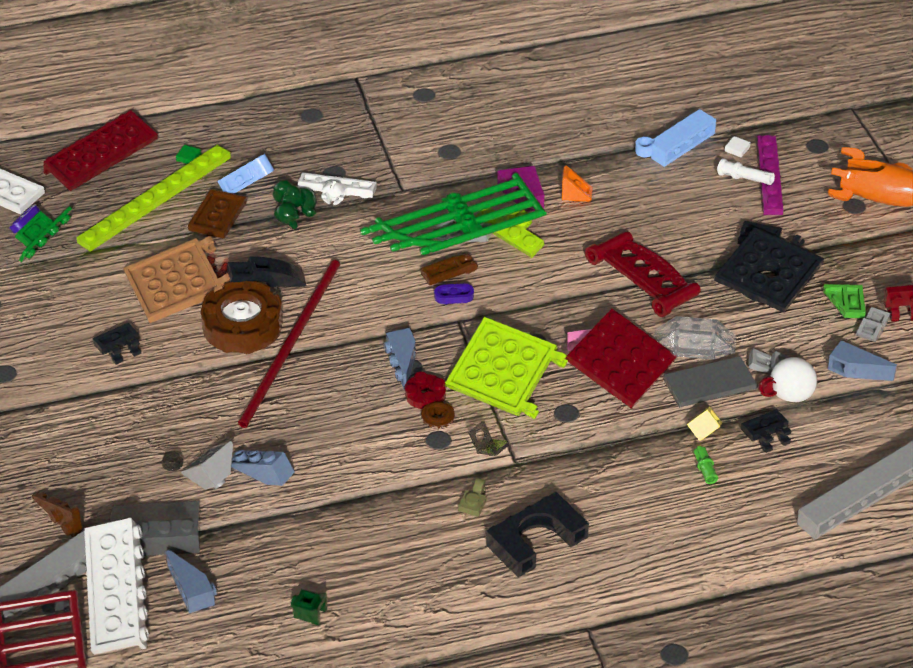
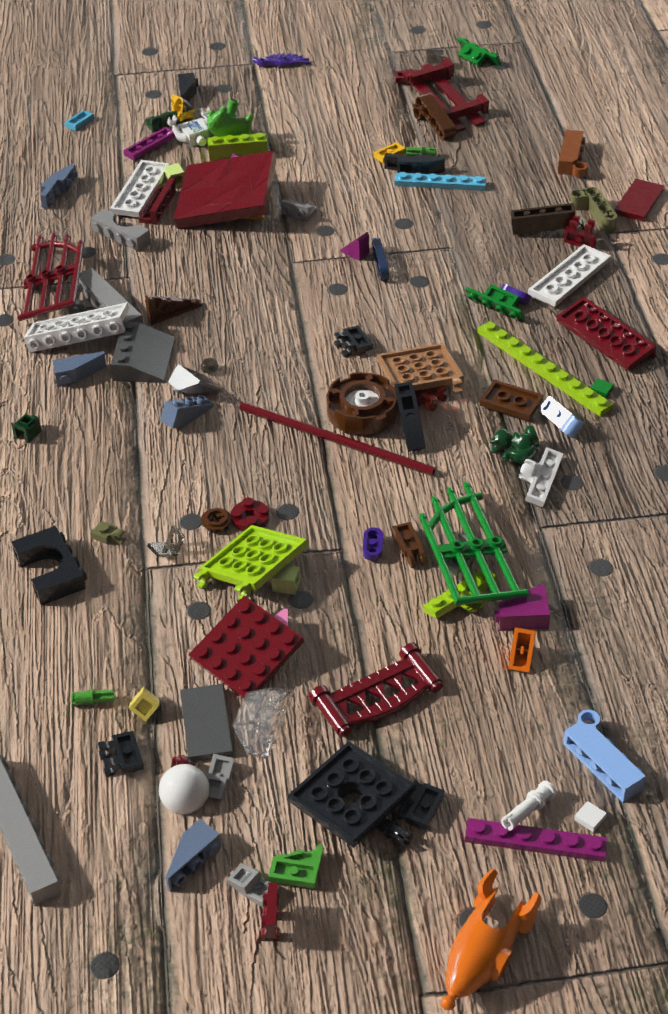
camera: 100 degrees right, 0 degrees up
sand blue slope [384,328,416,389] -> none

